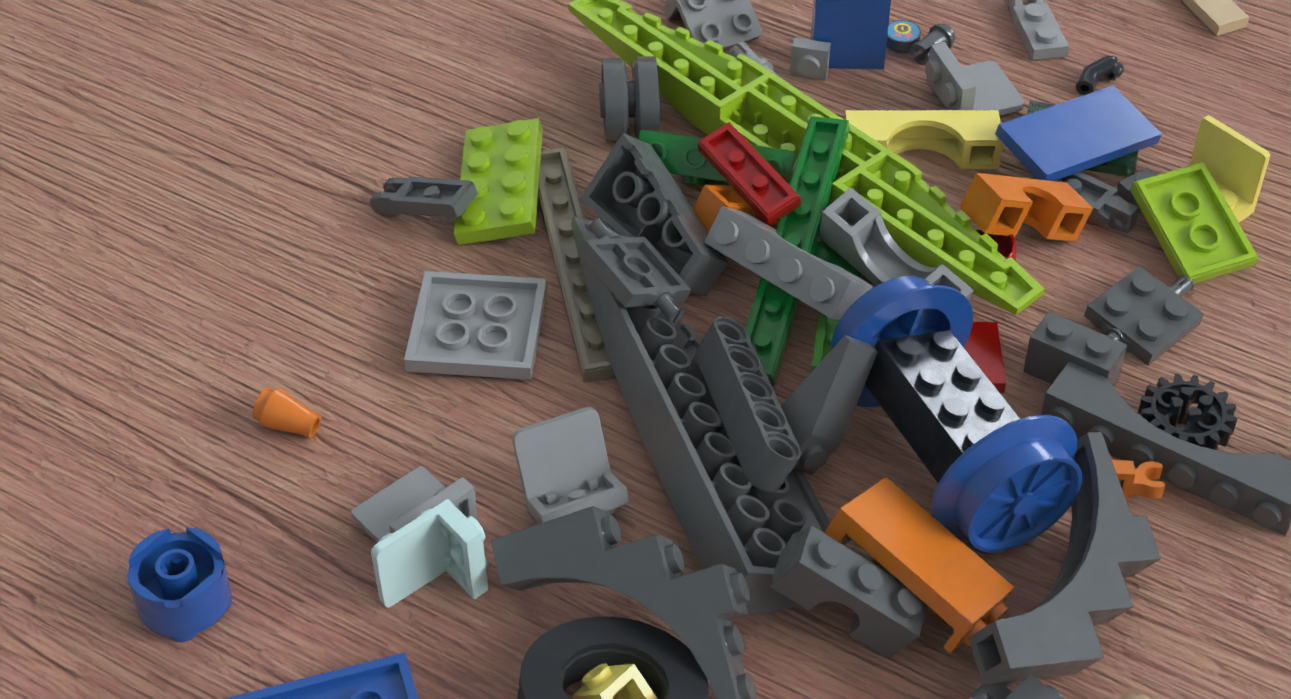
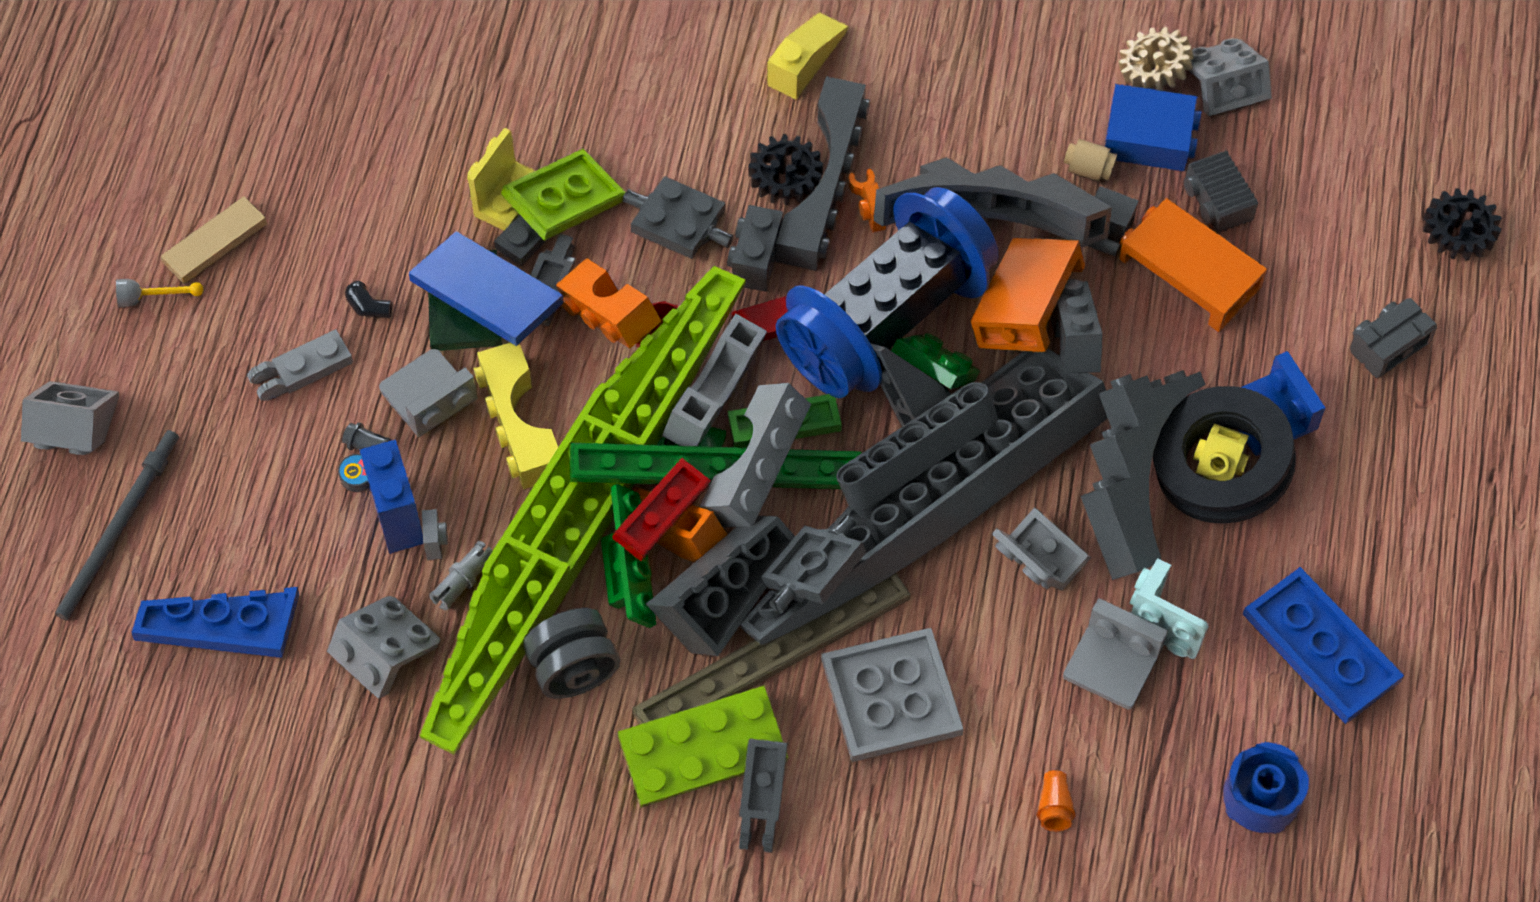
camera: 110 degrees left, 15 degrees up
none -> green plate [891,333,981,389]

